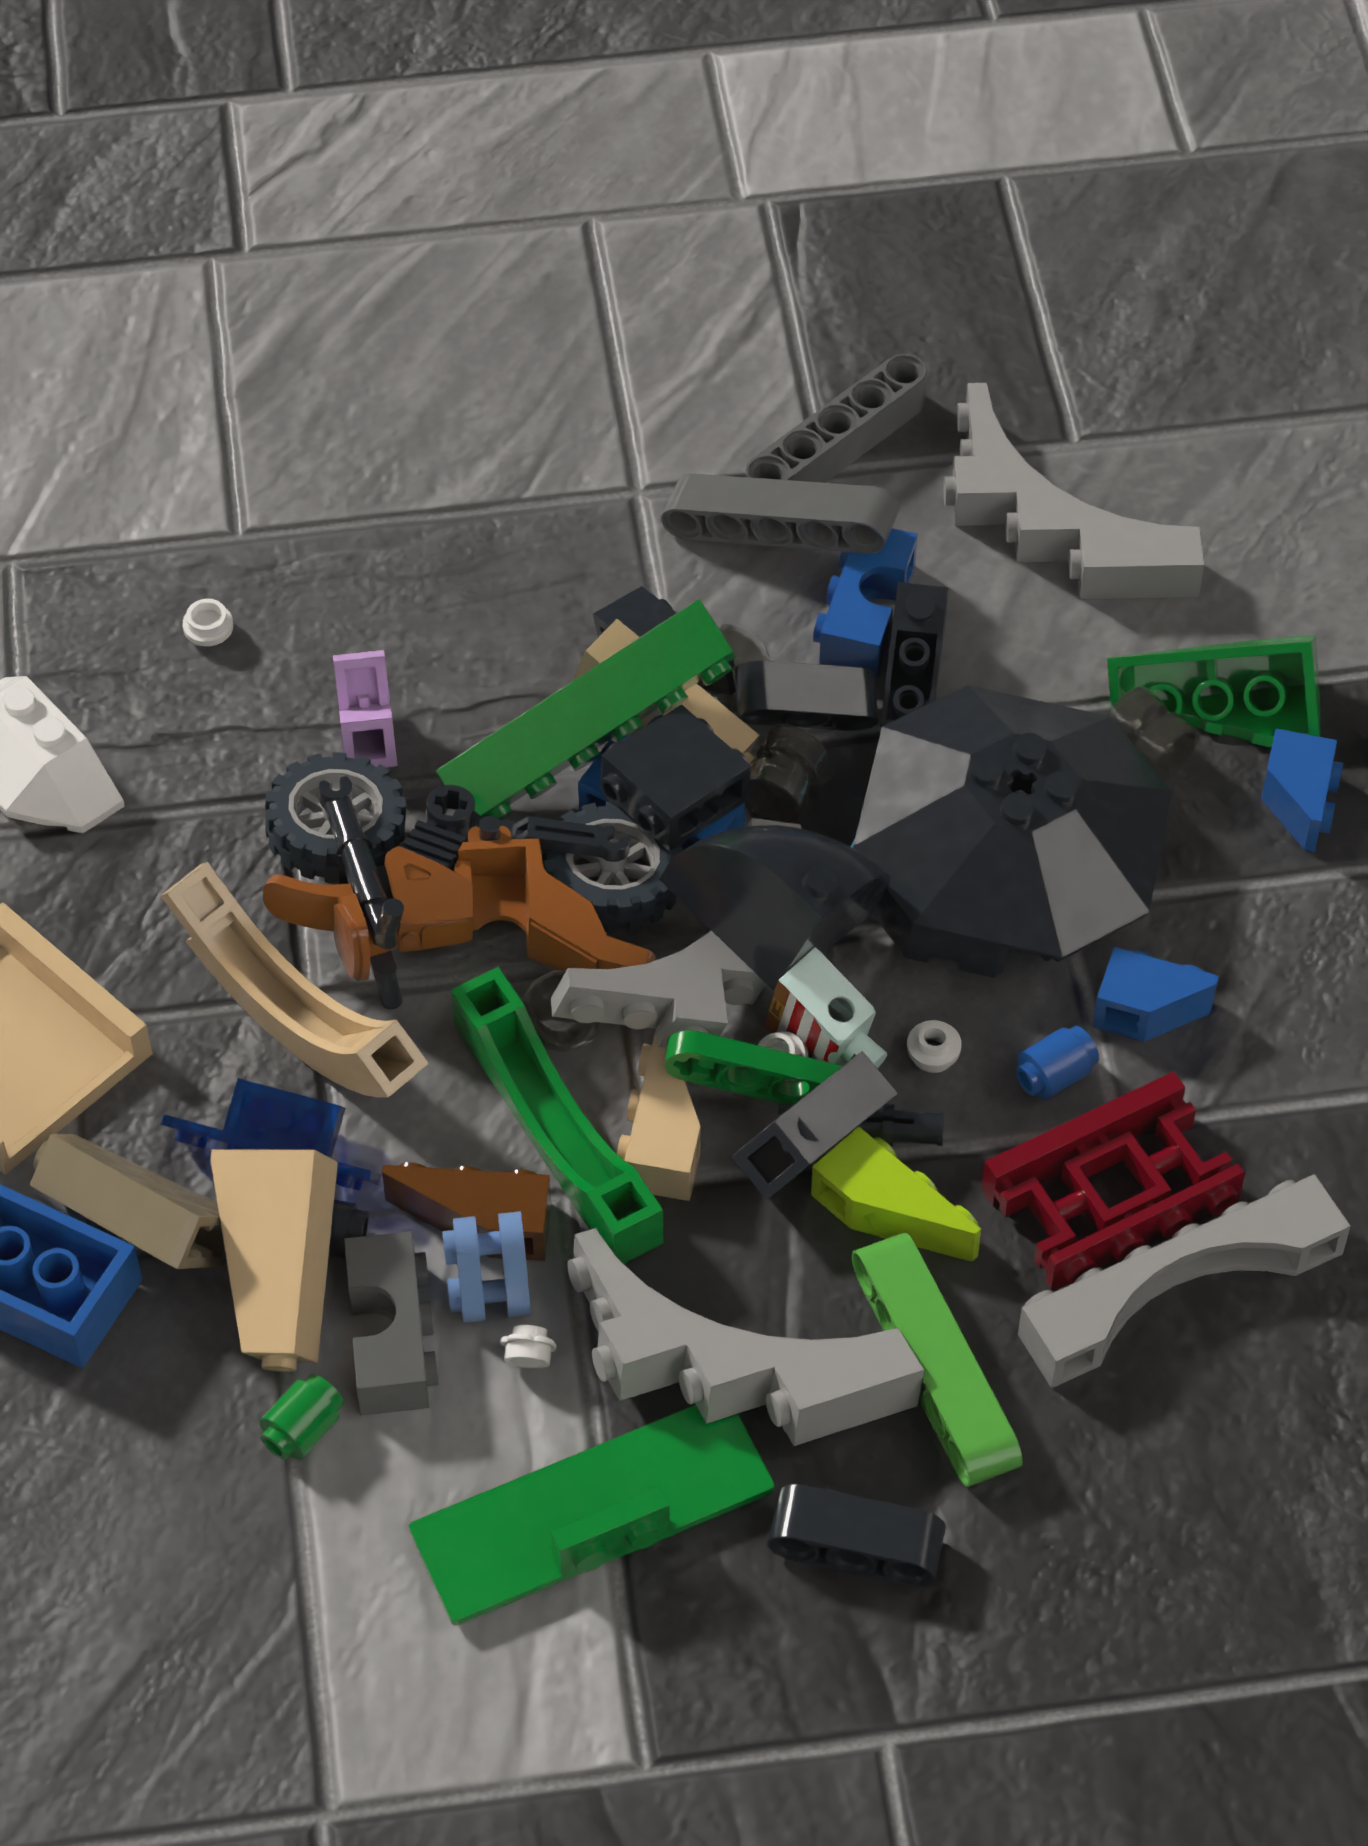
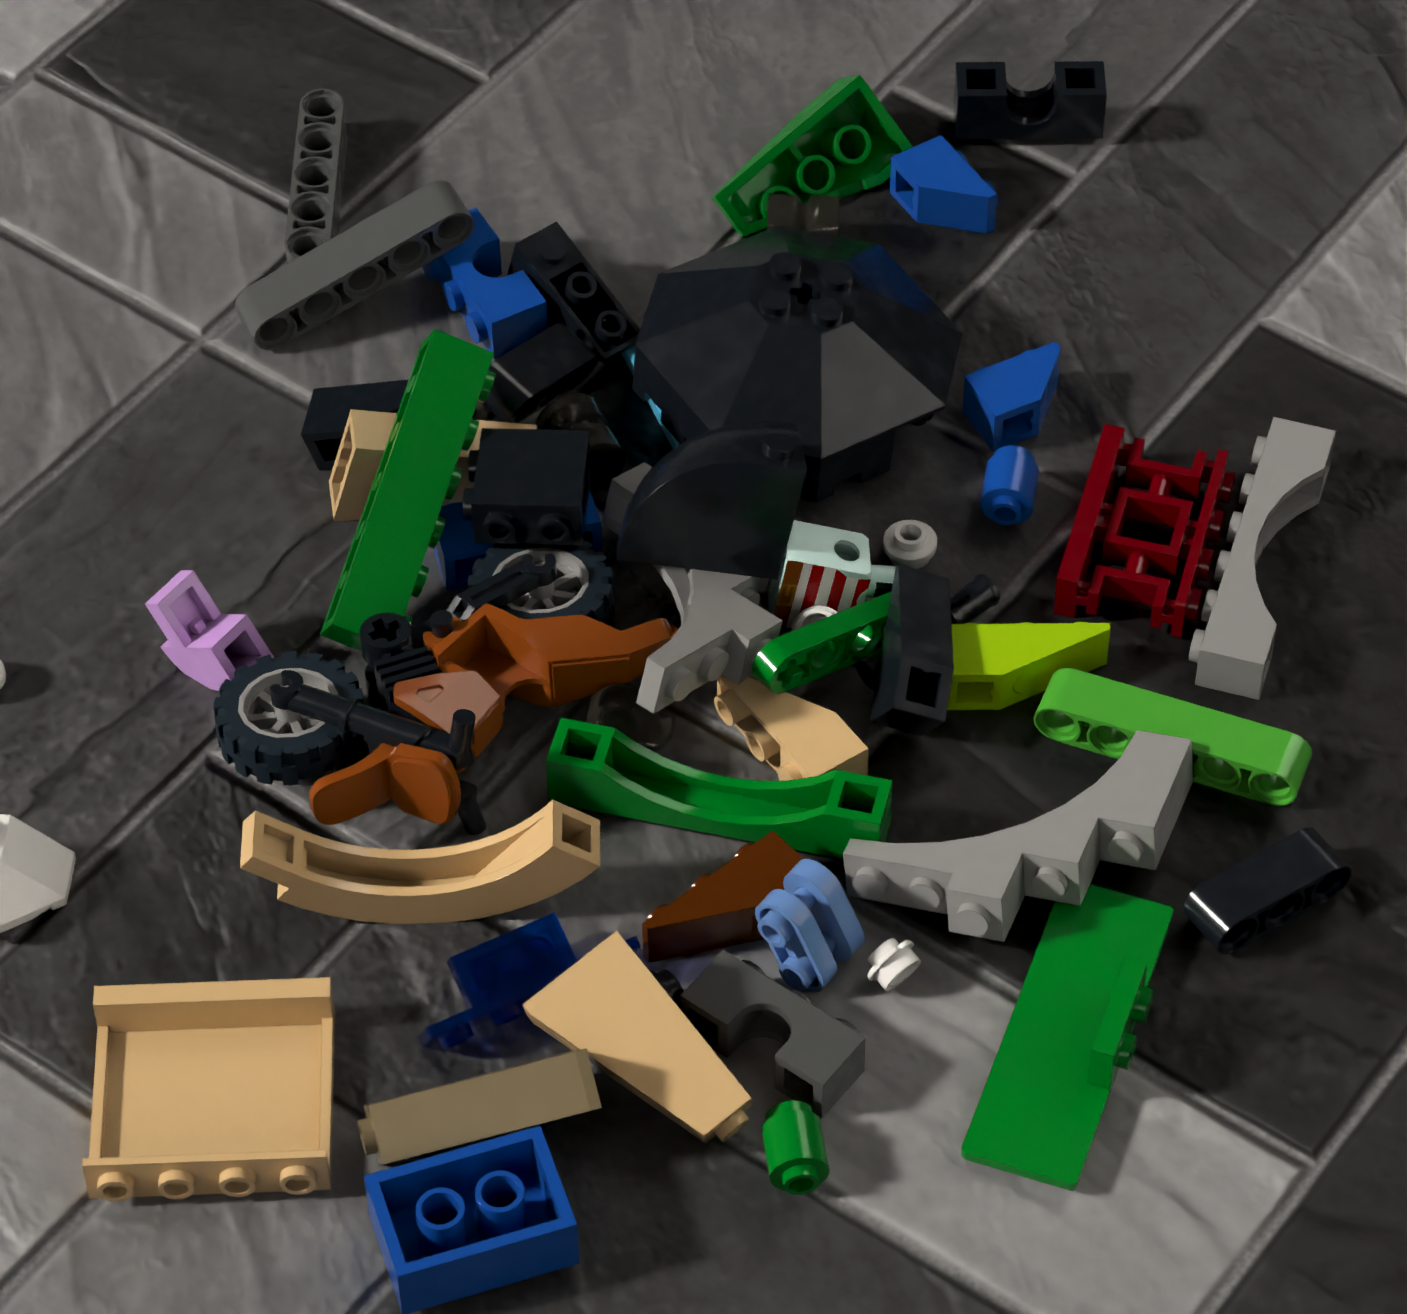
camera: 45 degrees left, 5 degrees down
light grey arch [944,383,1204,599] -> none

